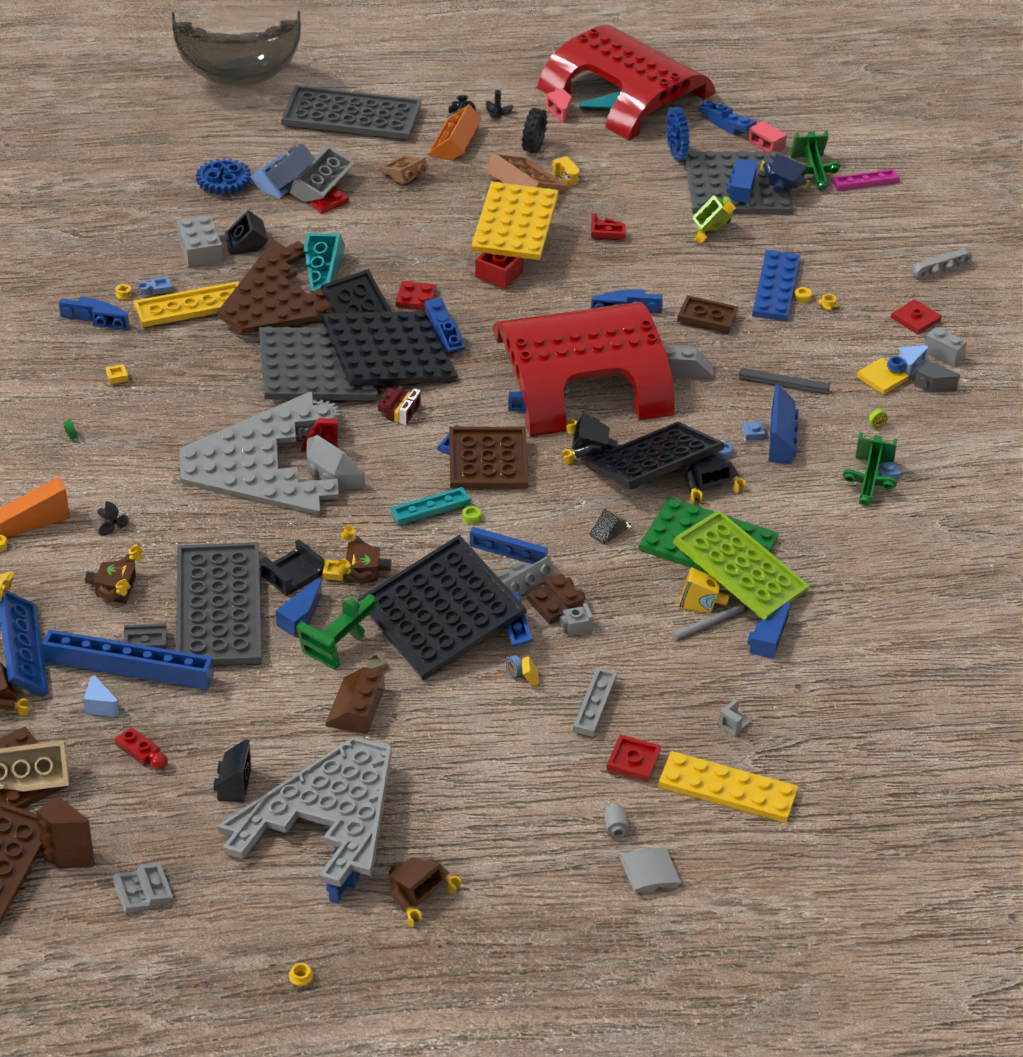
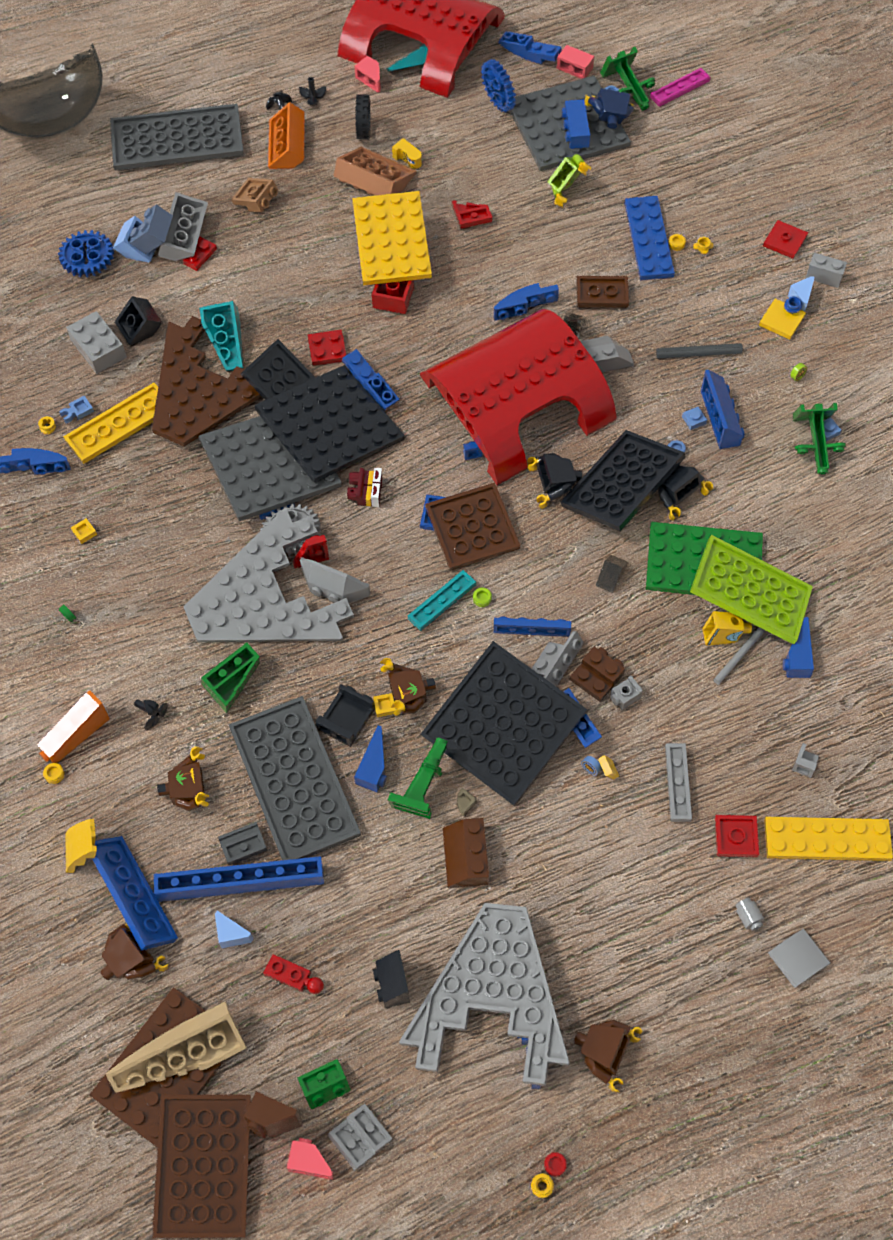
camera: 15 degrees left, 20 degrees up
light grey beam [912,249,972,280] -> none
dark grey slope [914,360,960,393] -> none
none -> green wedge [201,642,260,713]
none -> coral slope [287,1138,334,1180]
none -> green bracket [297,1059,351,1110]
none -> red tile [544,1152,567,1177]
none -> clear smoke slope [564,313,586,338]

